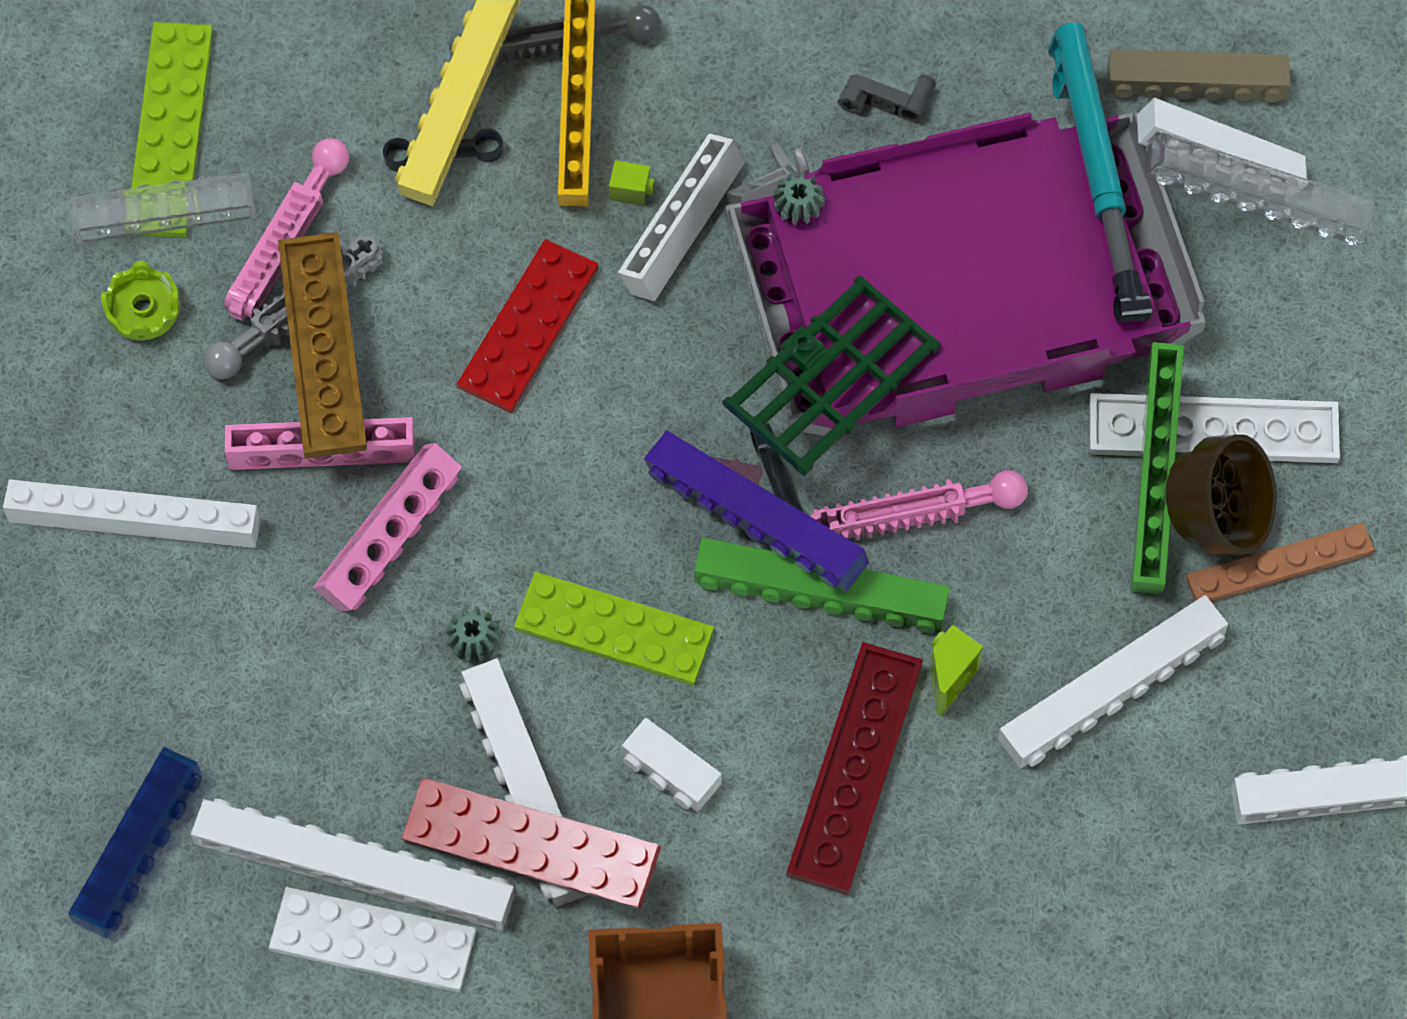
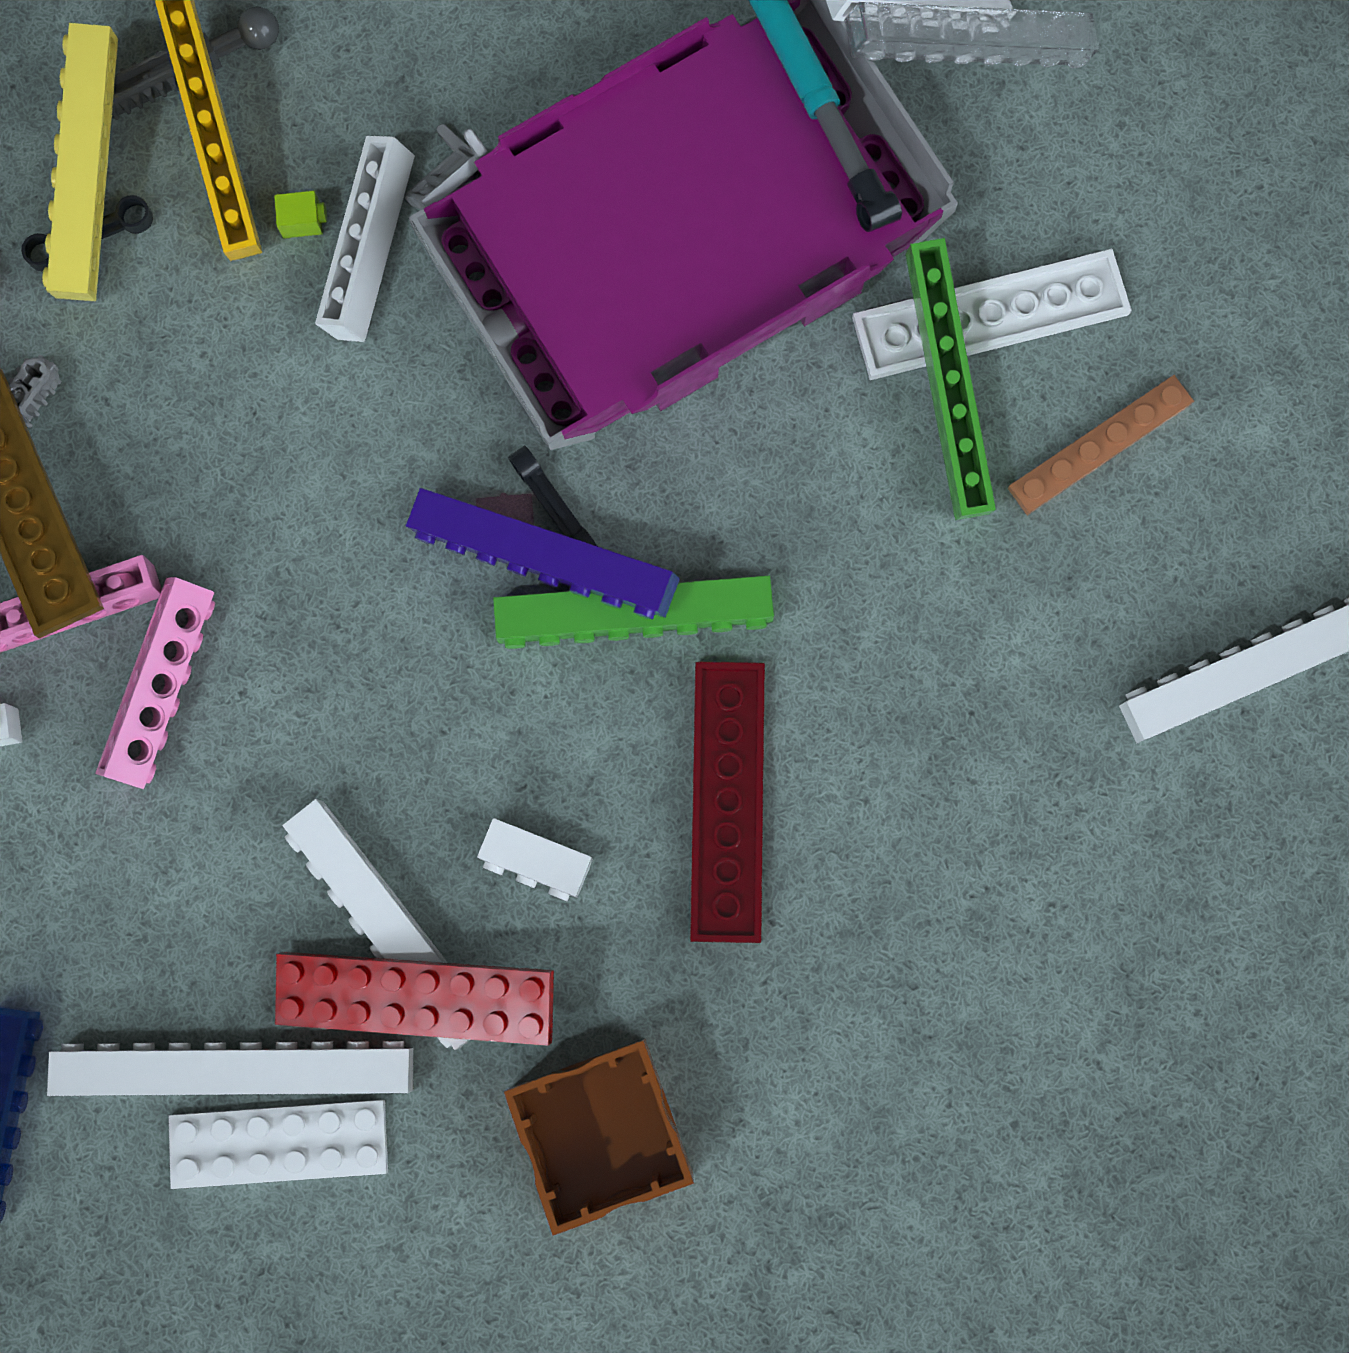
camera: 15 degrees left, 15 degrees up
sand green gear [446,607,500,662] -> none
red plate [457,239,599,413] -> none
lime plate [514,571,714,686] -> none
dark green door [722,276,941,476] -> none
sand green gear [773,172,825,225] -> none
bright pink gear [810,470,1028,541] -> none
dark grey beam [837,74,936,123] -> none
lime slope [929,624,983,716] -> none
white brick [998,595,1228,769] -> none
dark brown wheel [1166,434,1277,556] -> none

